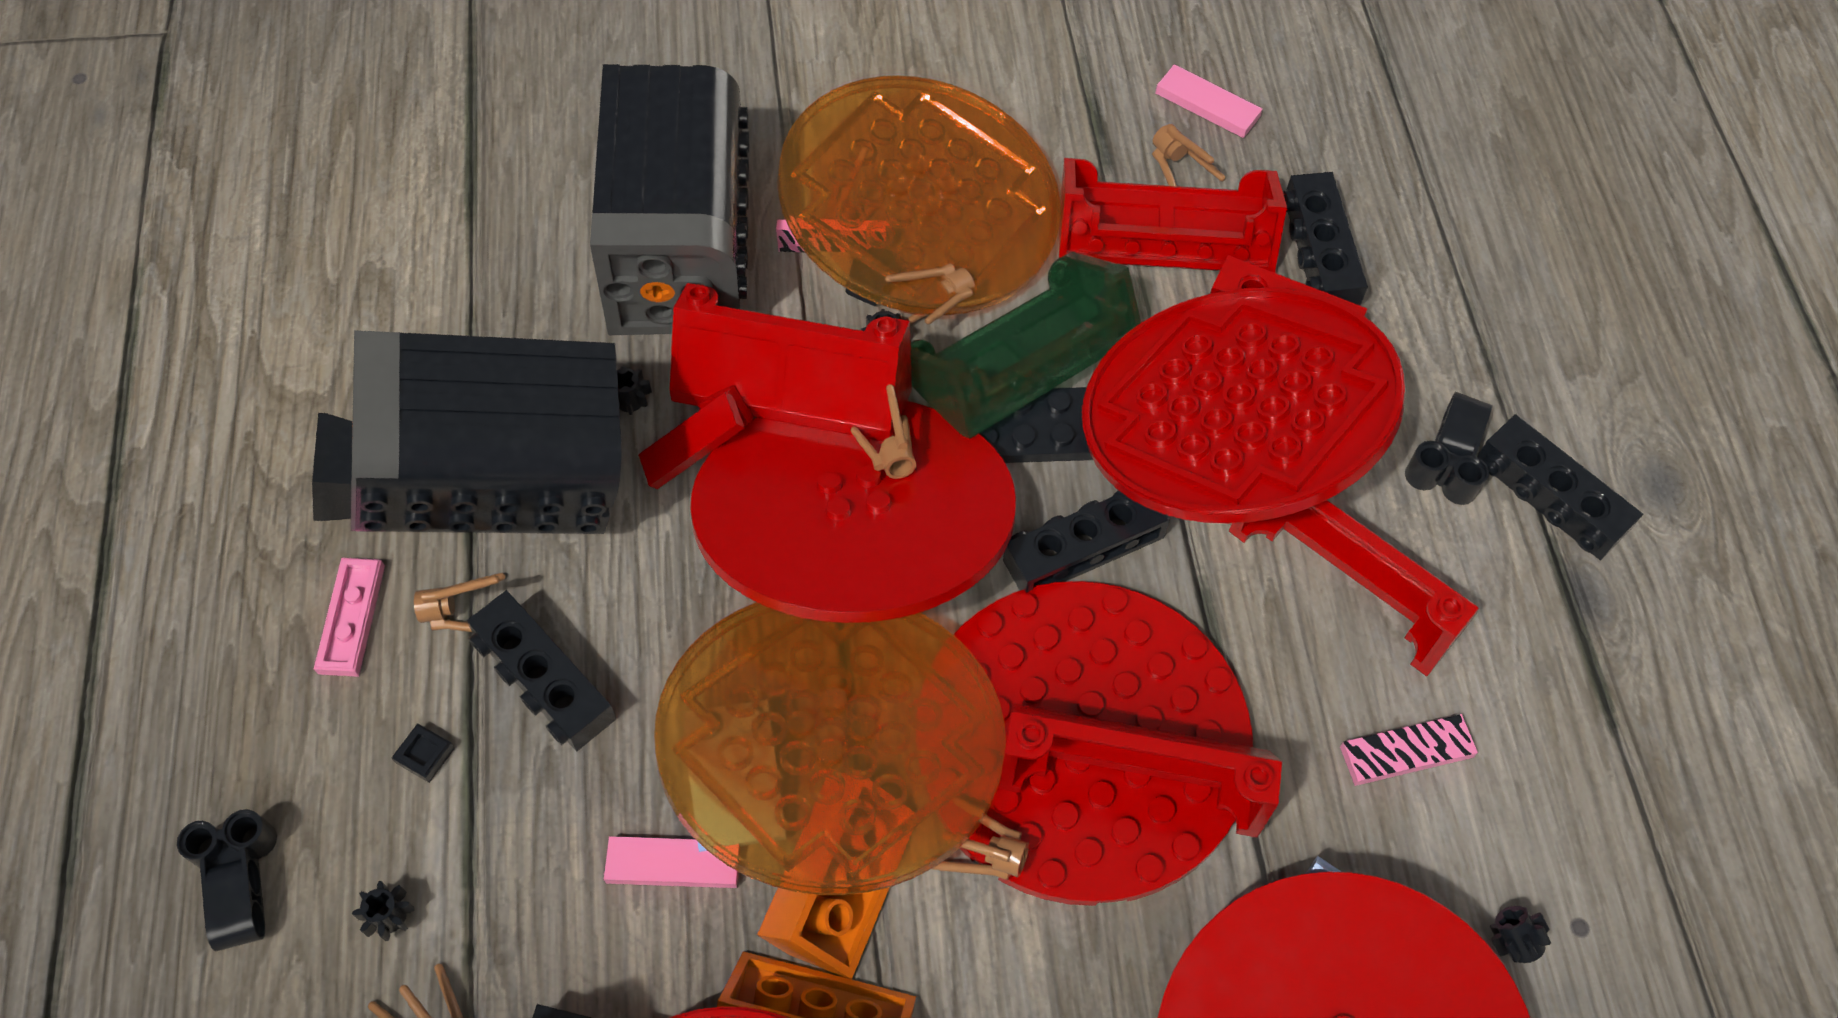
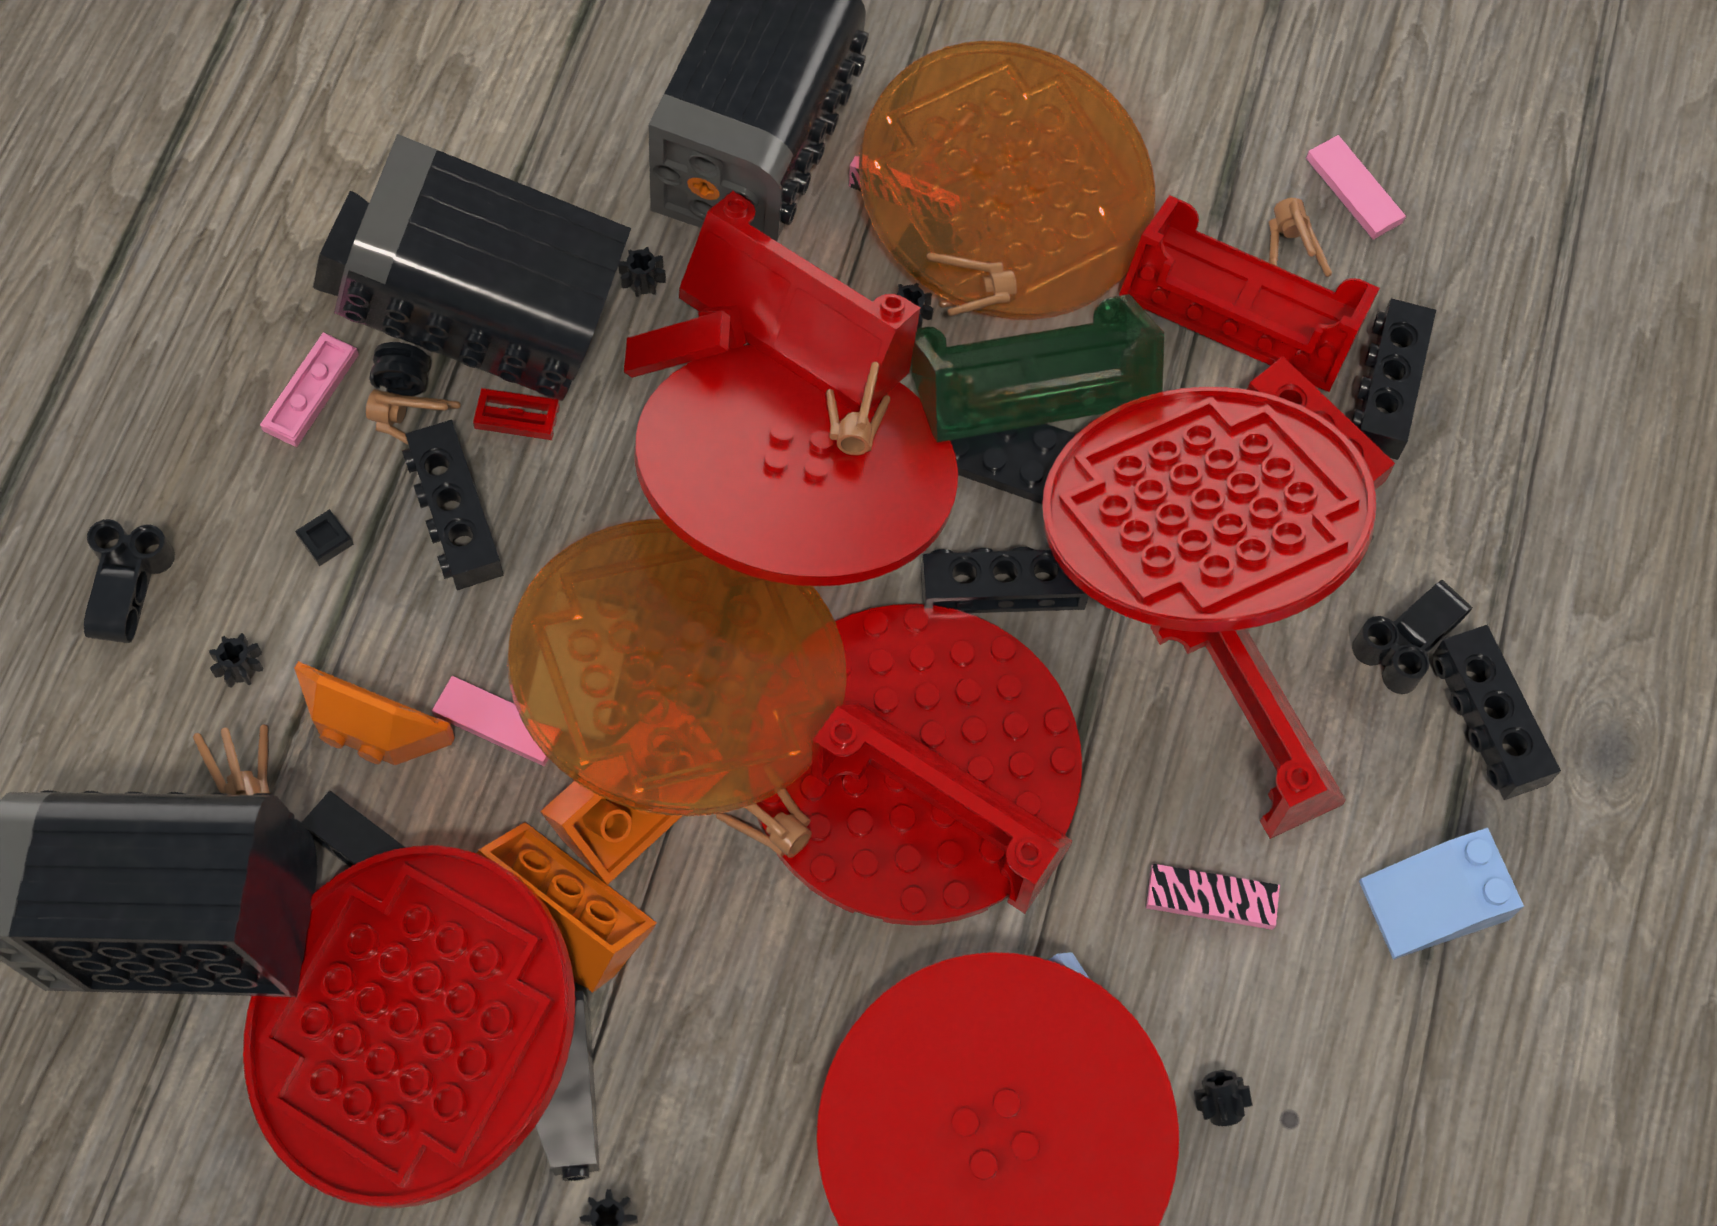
camera: 20 degrees right, 5 degrees up
none -> orange wedge [294,661,455,765]
none -> black wheel [369,342,430,396]
none -> red tile [473,388,560,440]
none -> light blue slope [1359,828,1524,959]

